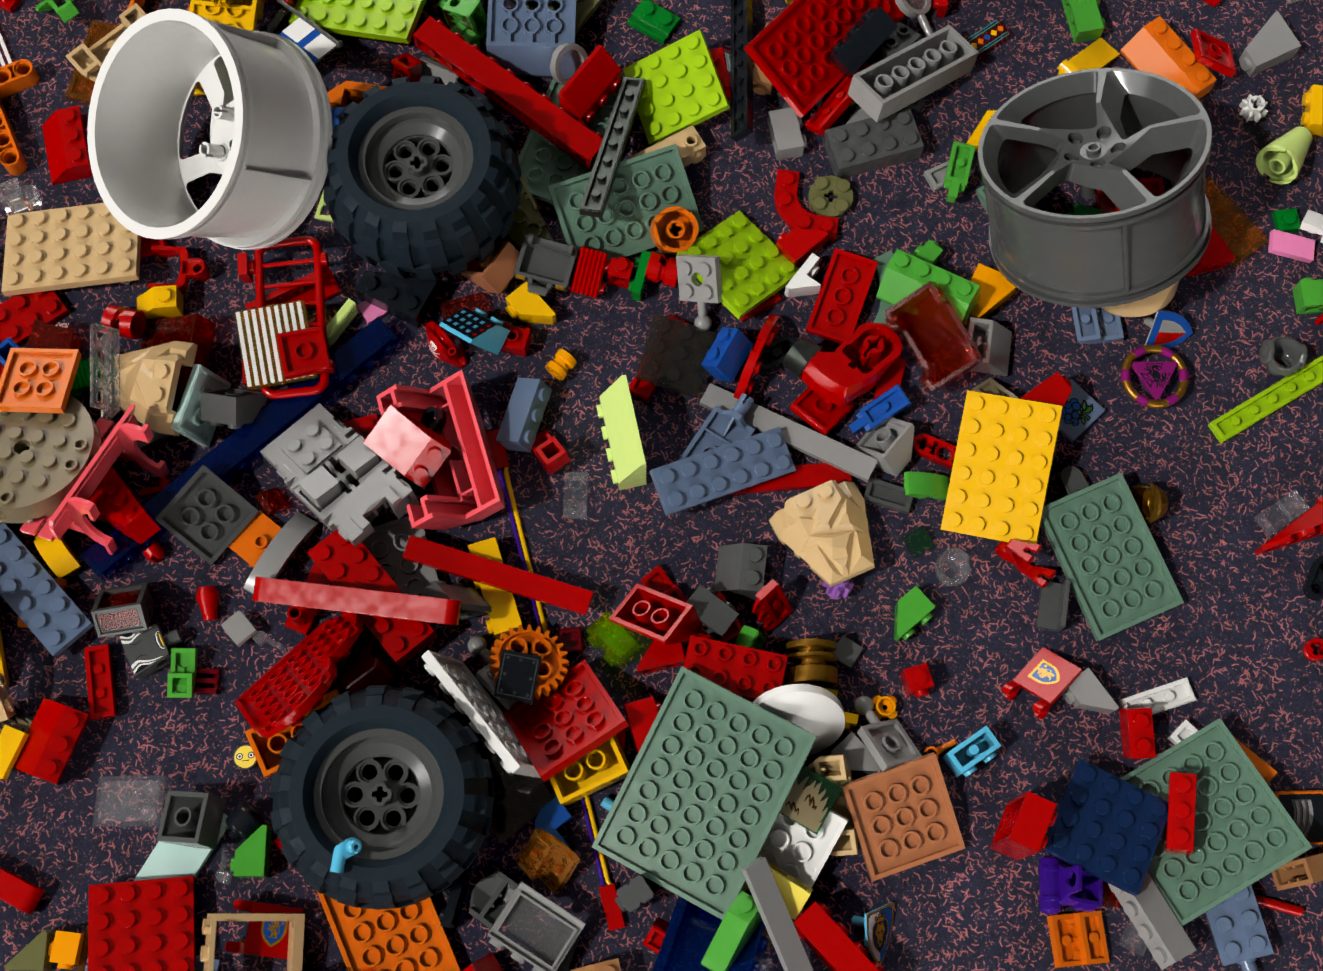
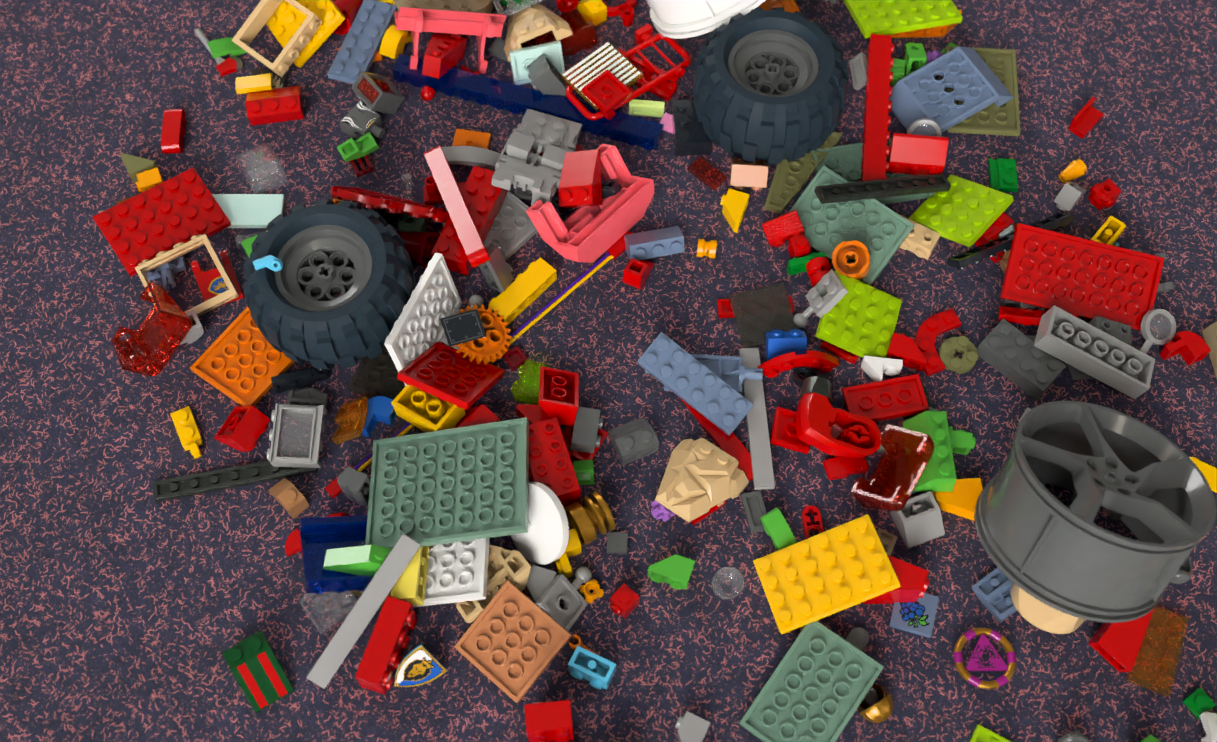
camera: 60 degrees right, 10 degrees down
red plate [84,644,117,721] -> none
dark grey plate [155,465,259,565] -> none
dark grey slope [157,790,227,849] -> none
red cone [195,585,220,622] -> none
light grey slope [221,610,258,647] -> none
clear red plate [256,487,290,516] -> none
red brick [391,52,423,82] -> none
red tile [402,535,594,616] -> none
red hat [425,321,468,369] -> none
medium azure slope [439,307,510,355] -> none
red brick [500,324,532,357] -> none
dark grey piece [514,233,579,297] -> none
clear slope [563,472,589,519] -> none
yellowish green slope [596,375,647,490] -> none
red slope [639,565,688,602] -> none
red plate [752,579,793,632] -> none
light grey brick [767,107,807,160] -> none
slope [780,765,843,835] -> none
black wedge [828,7,898,76] -> none
blue hinge [848,384,912,435] -> none
light grey slope [854,418,915,476] -> none
clear green tile [902,526,935,559] -> none
clear red tile [965,18,1011,59] -> none
red piece [994,539,1056,589] -> none
flag [1002,647,1082,719] -> none
dark grey panel [1035,579,1071,632] -> none
shield [1144,310,1193,349] -> none
bright pink tile [1268,229,1315,263] -> none

